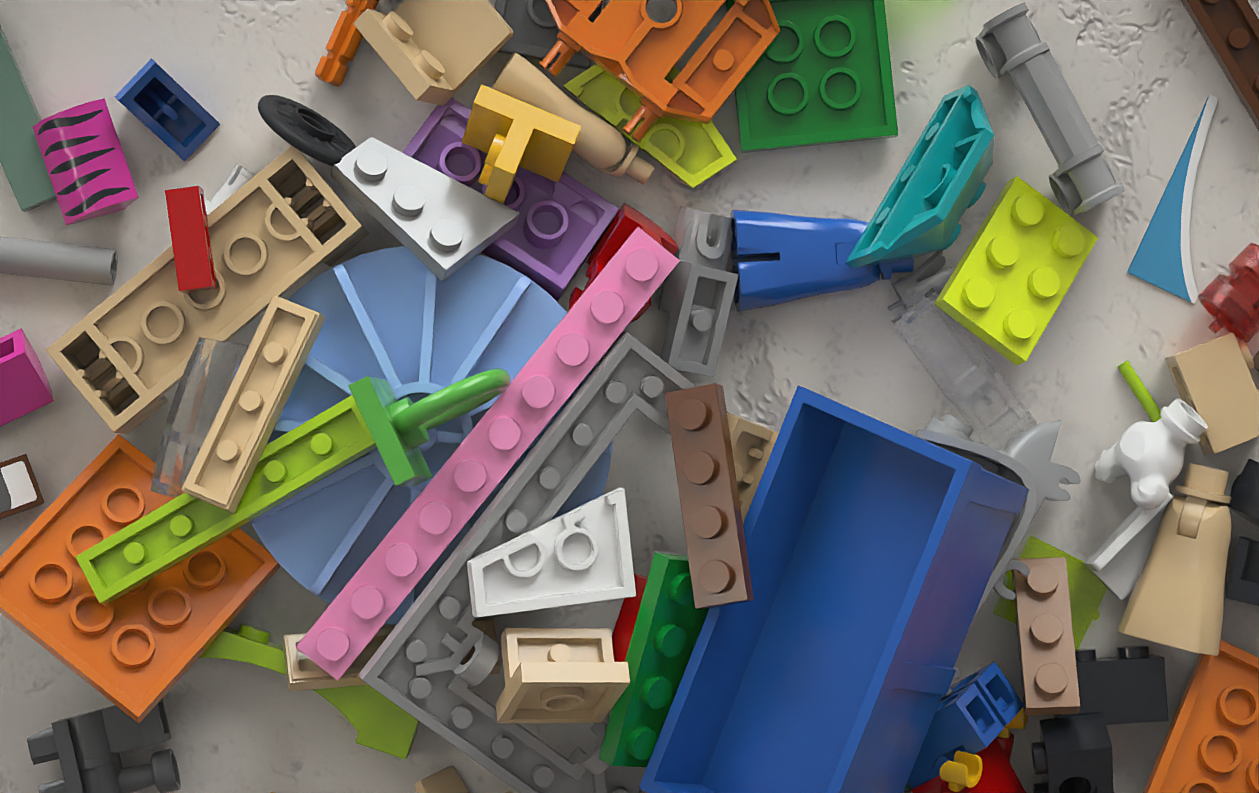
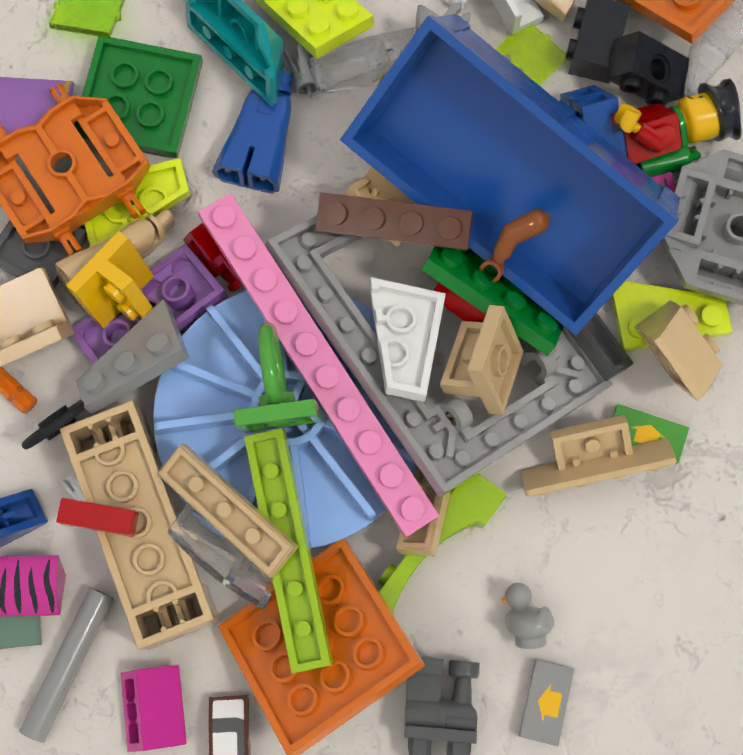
camera: 70 degrees left, 10 degrees down
light grey plate [658,206,739,378] -> none
medium nougat plate [1011,557,1080,715] -> none
none -> dark orange arm [480,208,550,282]

